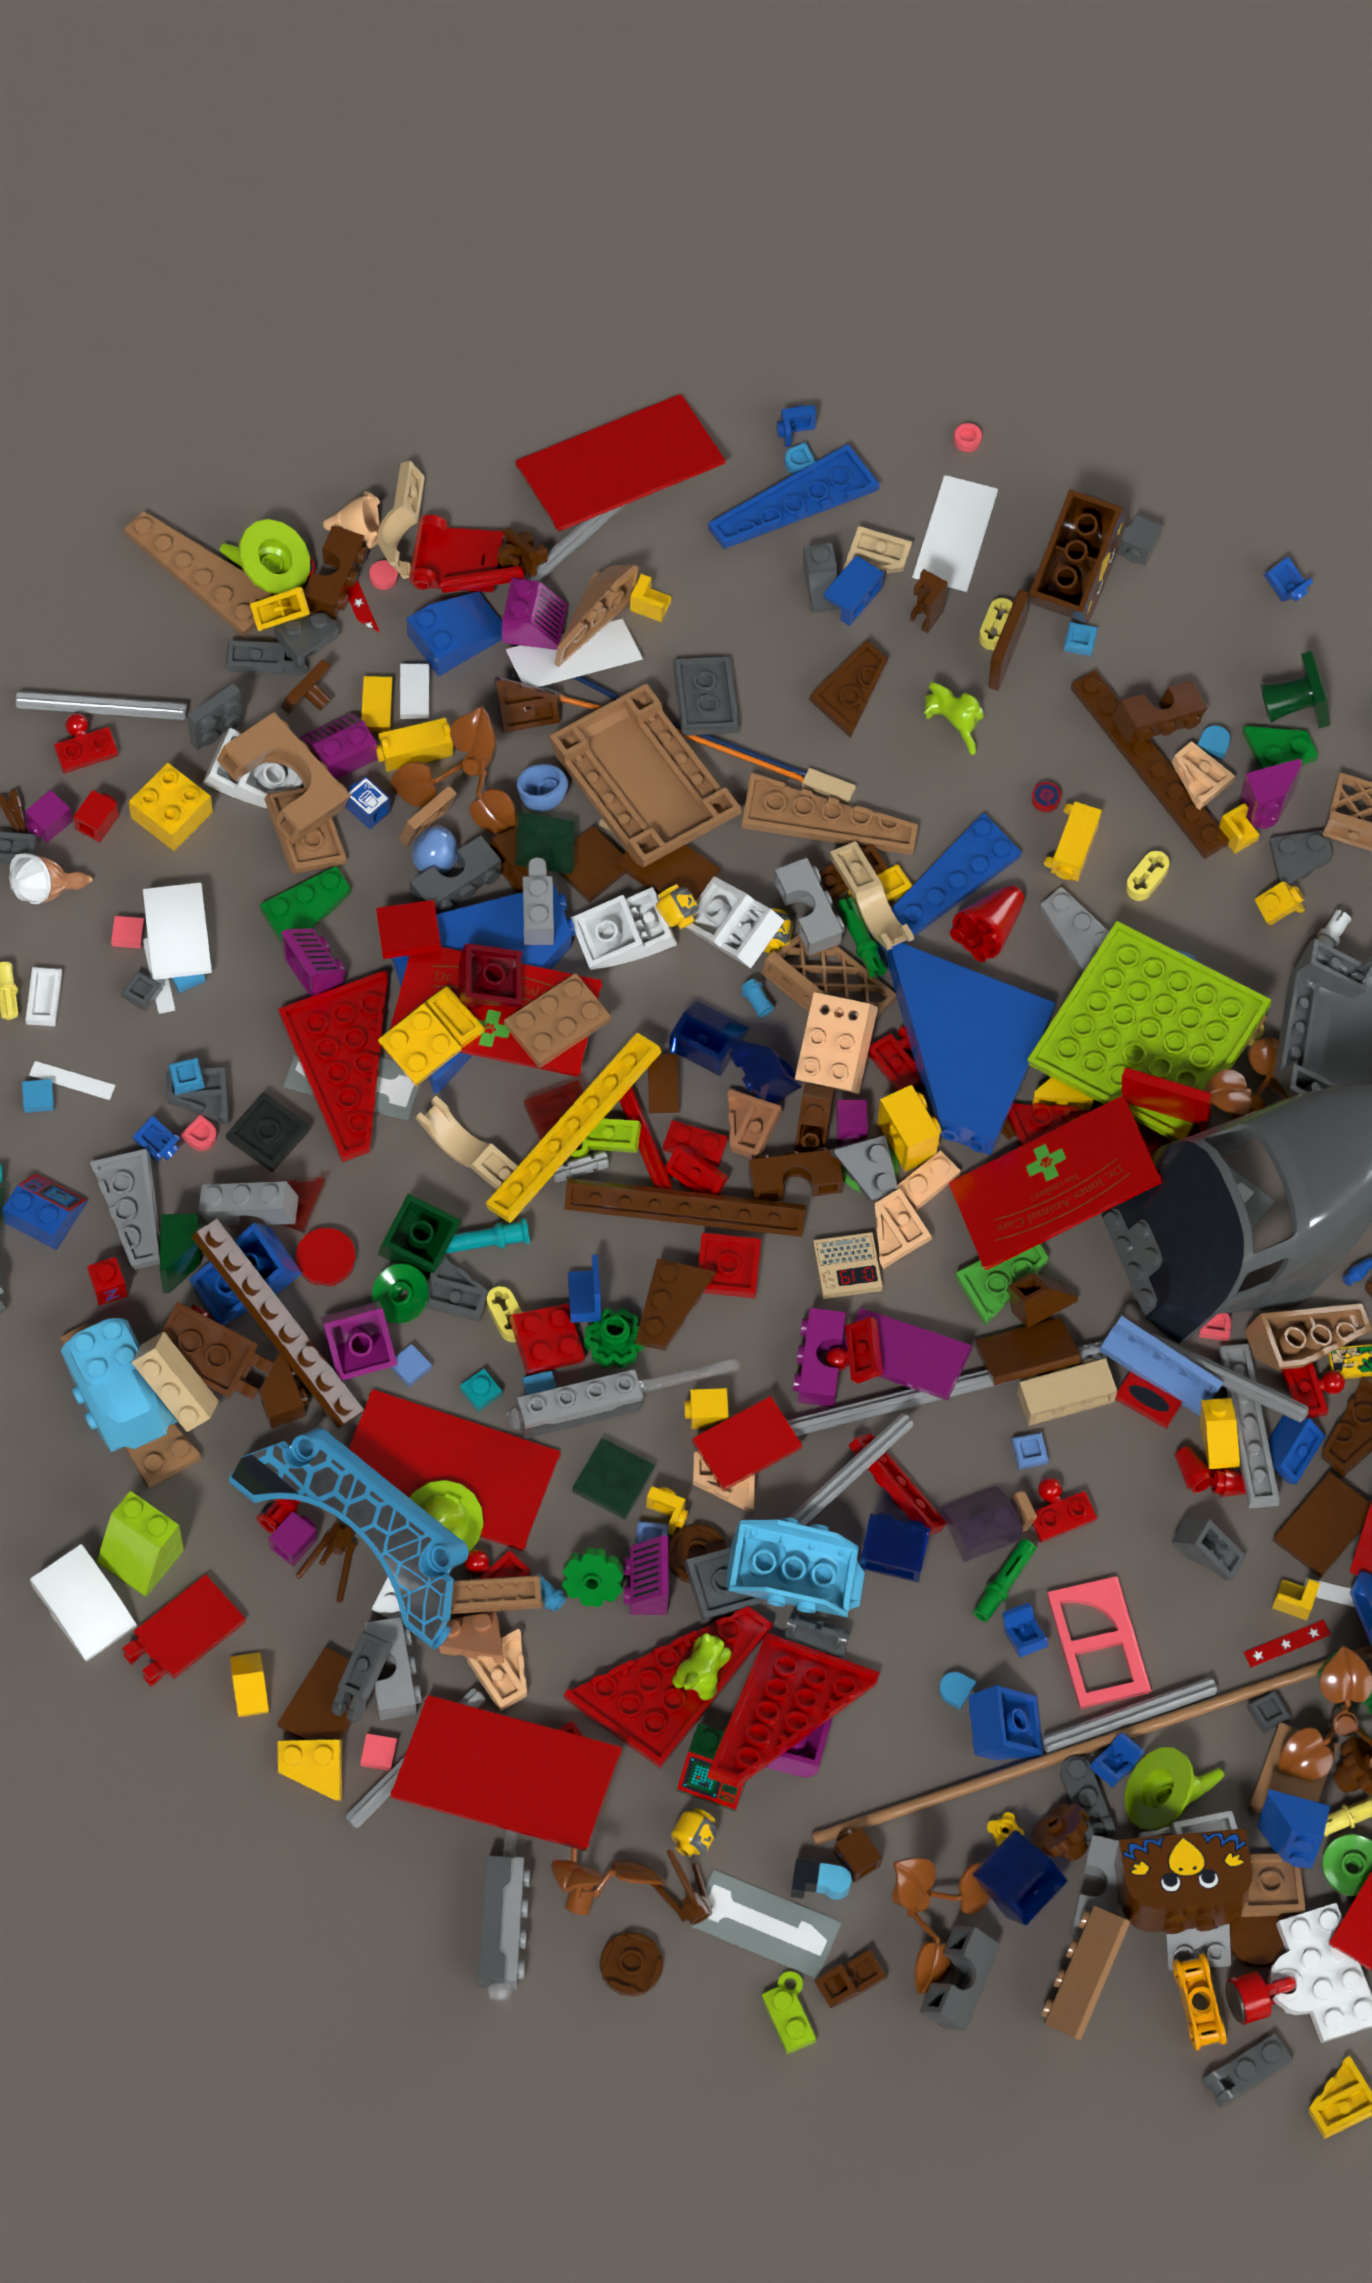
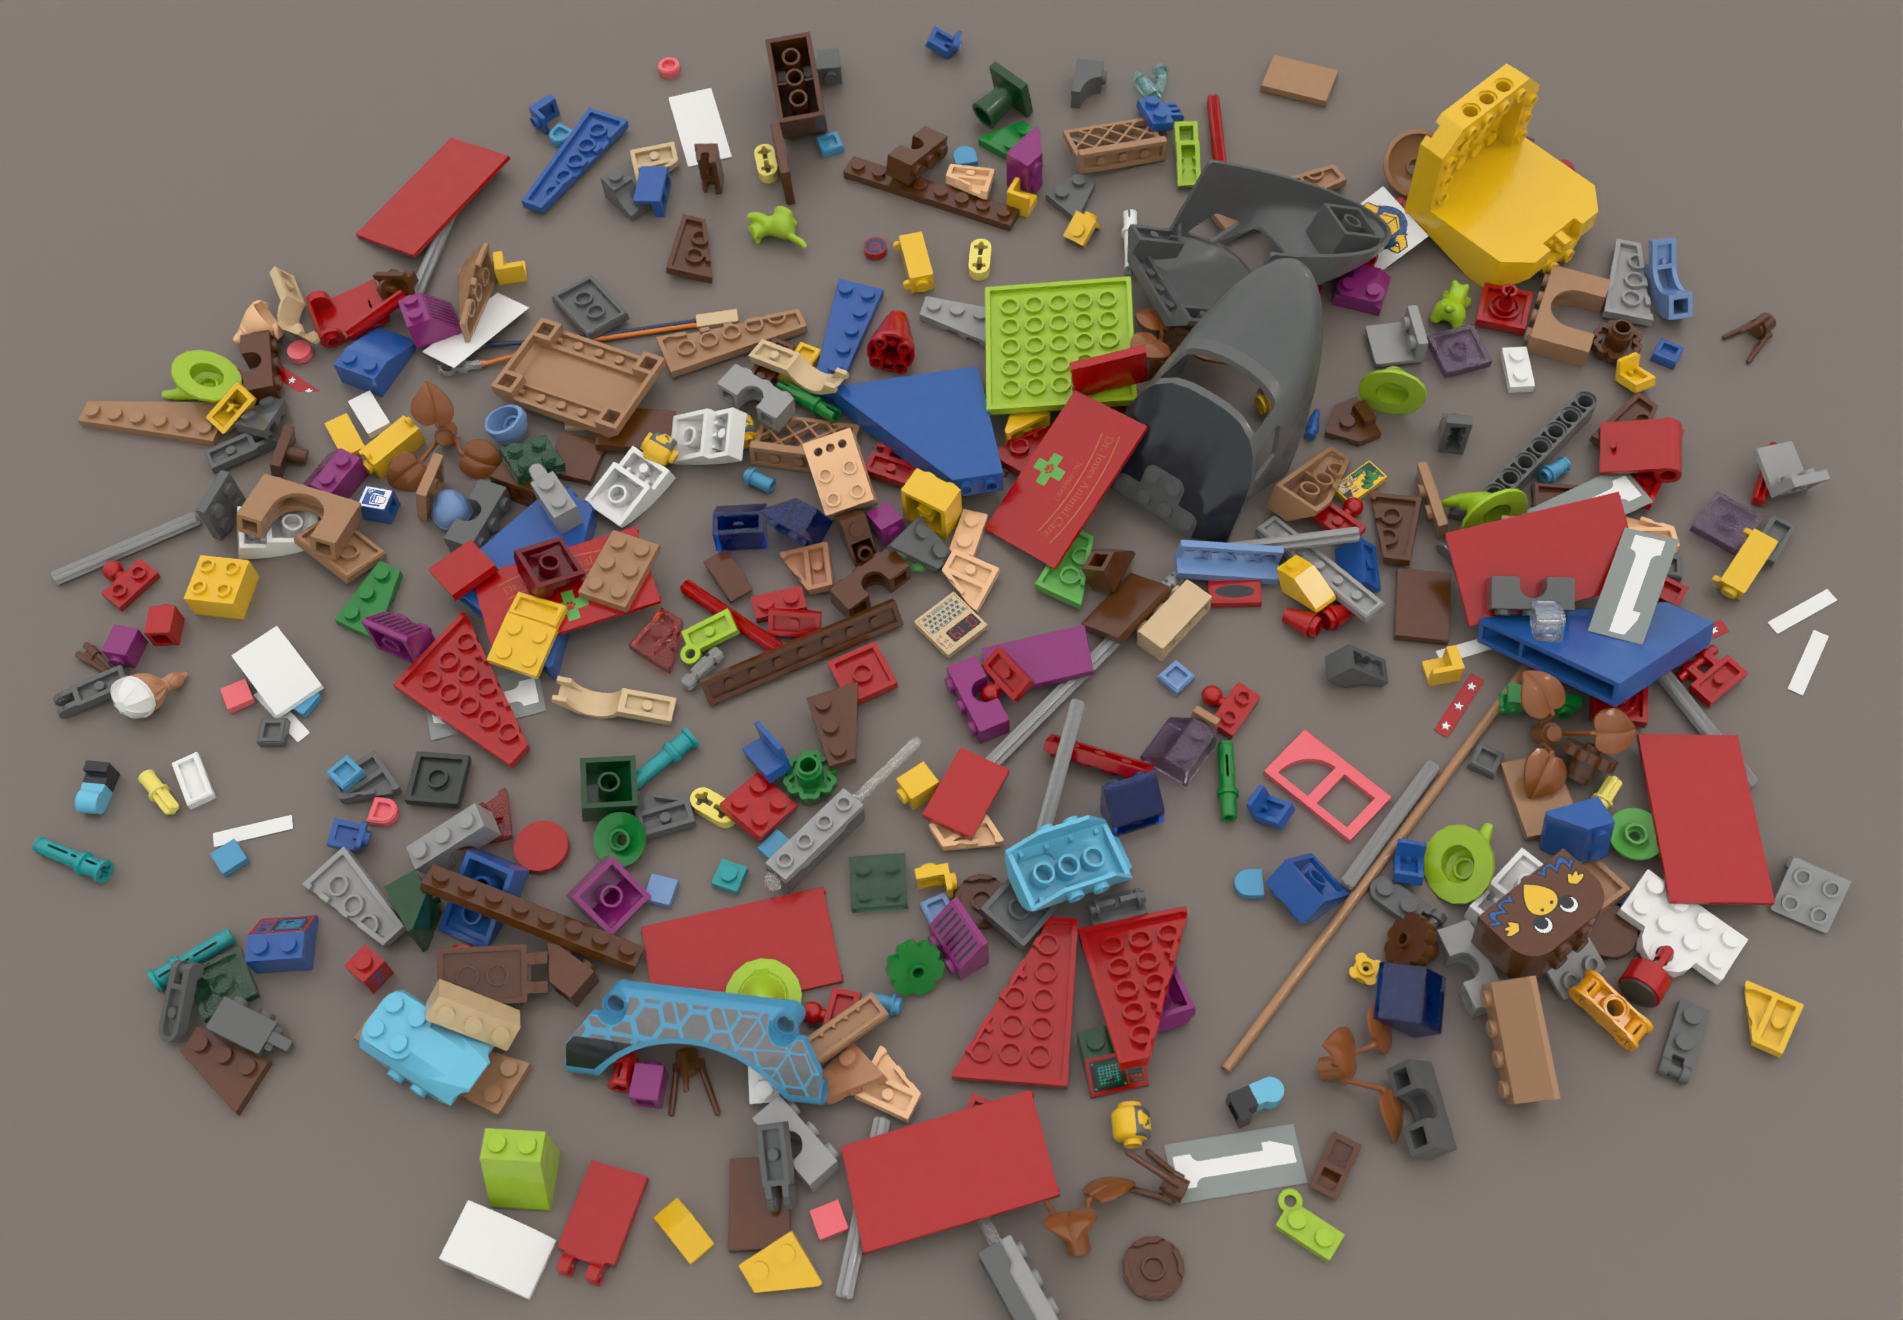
camera: 25 degrees left, 5 degrees down
yellow plate [486,1033,661,1223] -> none
reddish brown wing [494,677,560,733] -> none
lime animal [672,1633,732,1700] -> none
reddish brown brick [834,1827,882,1883] -> none
coral tile [1199,1313,1231,1342] -> none

